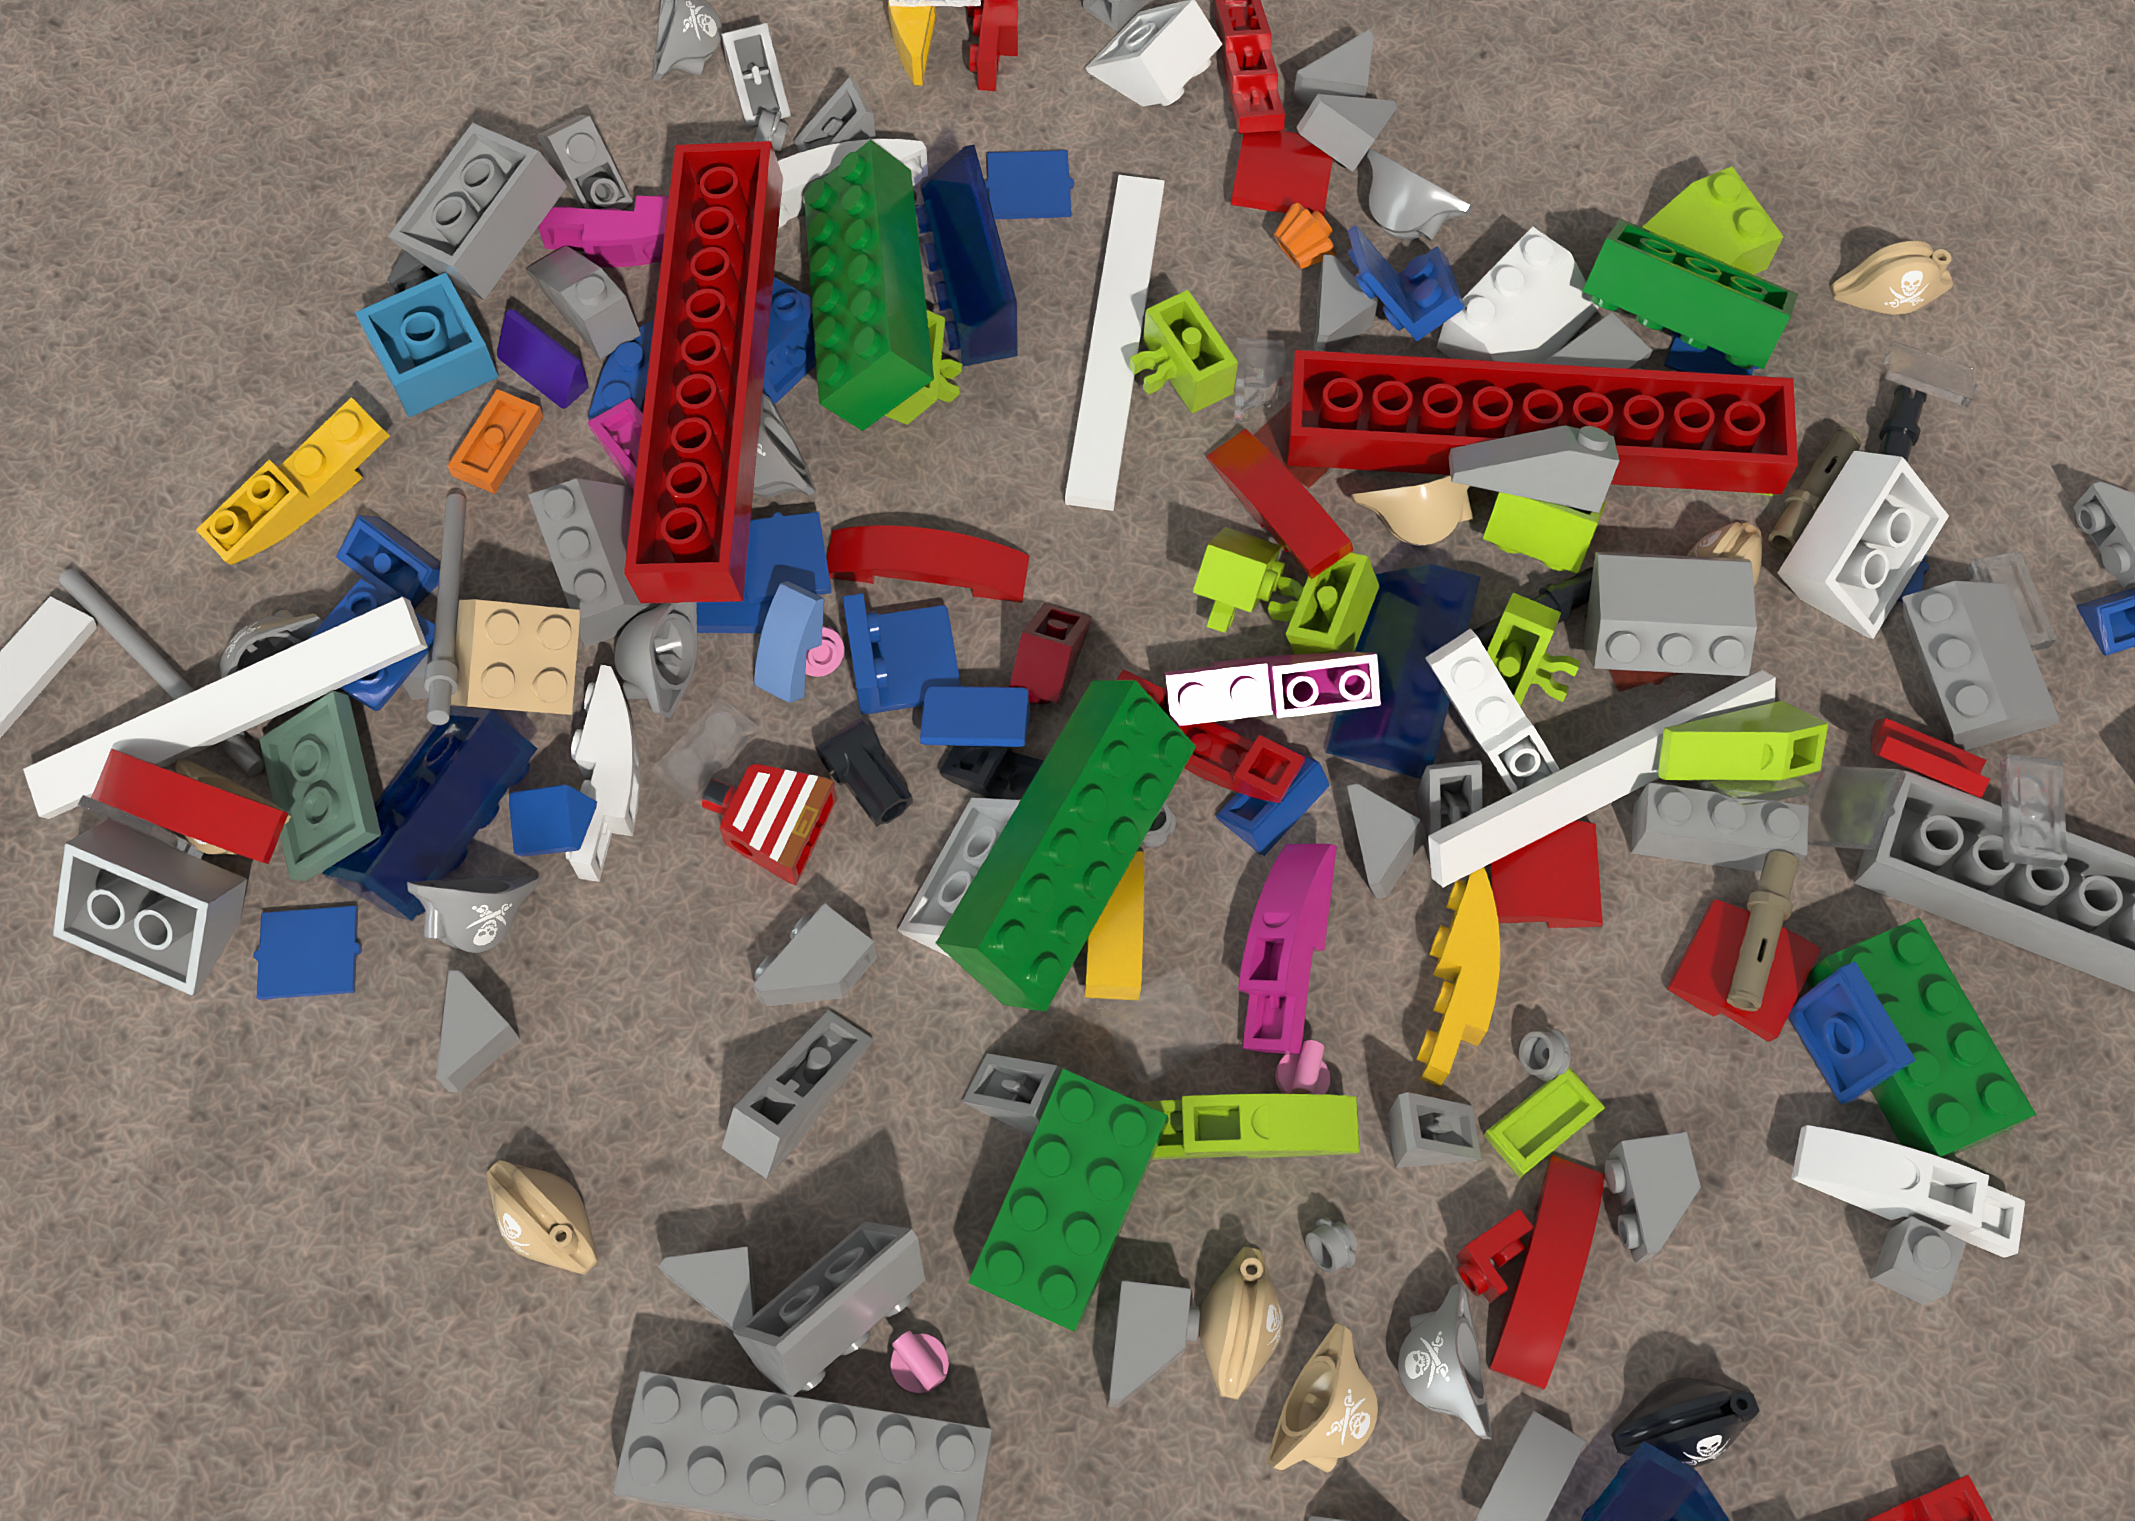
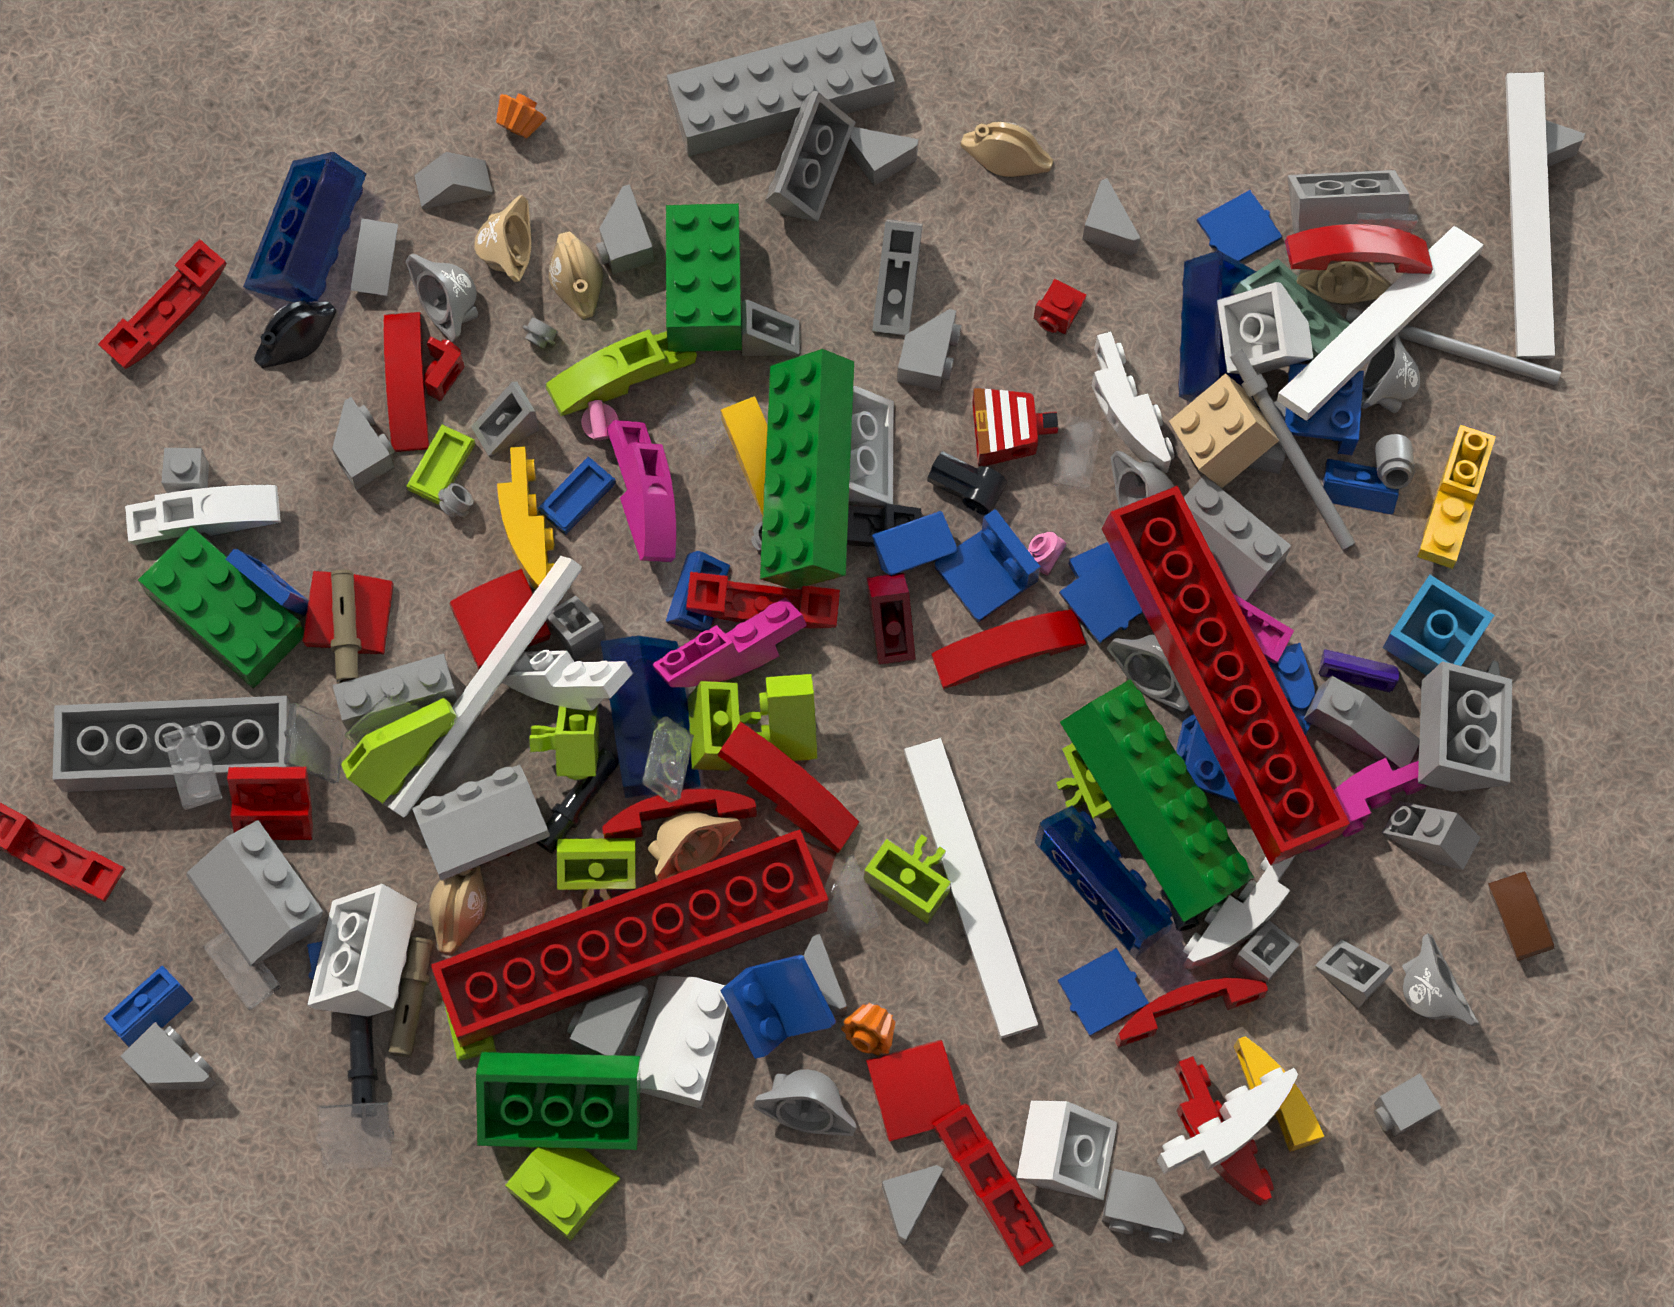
camera: 155 degrees right, 5 degrees up
light grey hat [407,875,539,953] -> none
orange plate [447,389,543,494] -> none
blue slope [509,785,597,857] -> none
light grey plate [754,111,789,151] -> none
medium blue slope [754,581,824,703] -> none
bright pink plate [891,1330,949,1394] -> none
light grey slope [1296,94,1398,172] -> none
light grey slope [1347,784,1427,899] -> none
light grey slope [1448,425,1620,513] -> none
tan hat [1830,241,1953,315] -> none
none -> blue tile [538,456,616,535]
none -> red slope [602,789,757,838]
none -> clear plate [642,716,694,803]
none -> red bracket [1033,279,1087,335]
none -> red slope [1115,978,1268,1048]
none -> white slope [1217,282,1314,374]
none -> light grey brick [1375,434,1415,489]
none -> reddish brown slope [1488,871,1555,961]

